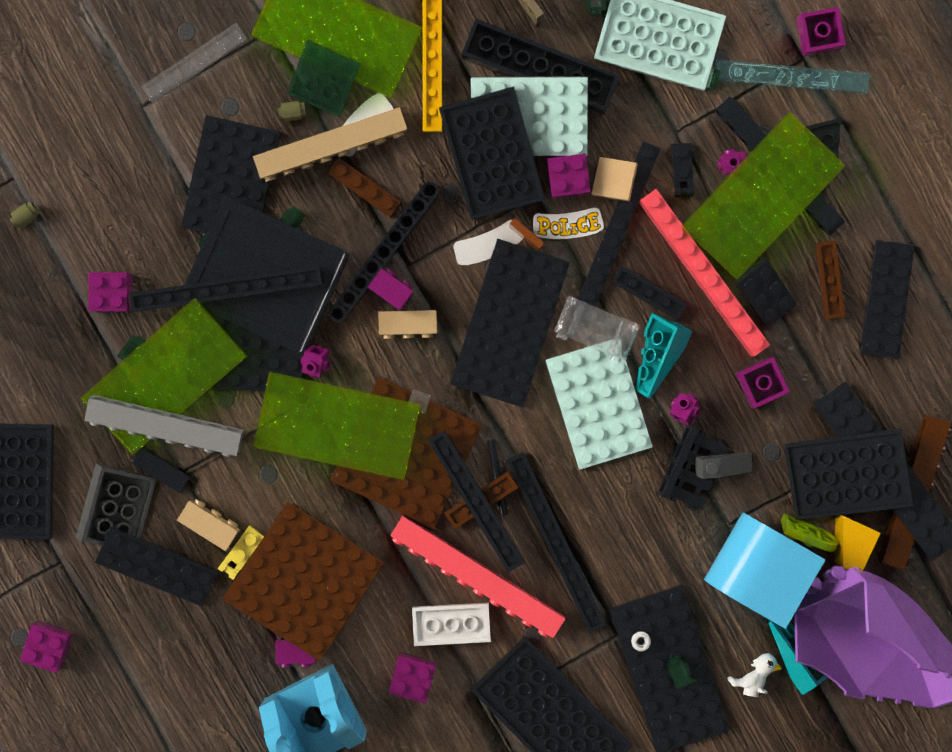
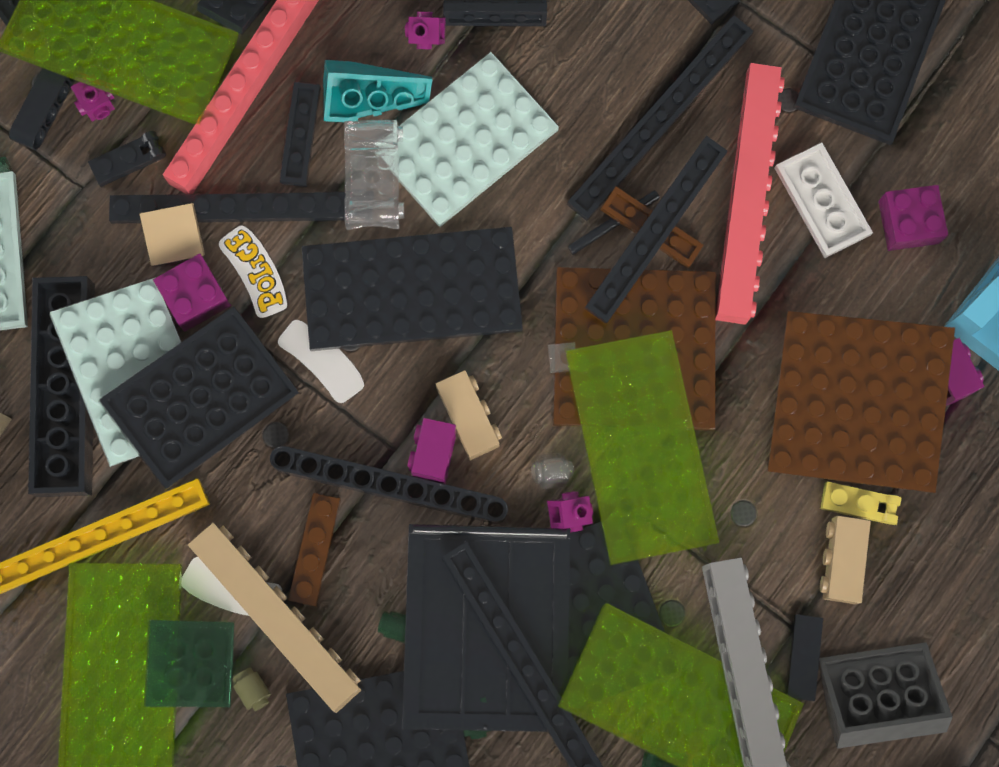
camera: 115 degrees left, 10 degrees down
black plate [94,526,218,607] -> none
dark orange tile [509,218,544,251] -> none
none -> clear head [531,452,573,489]

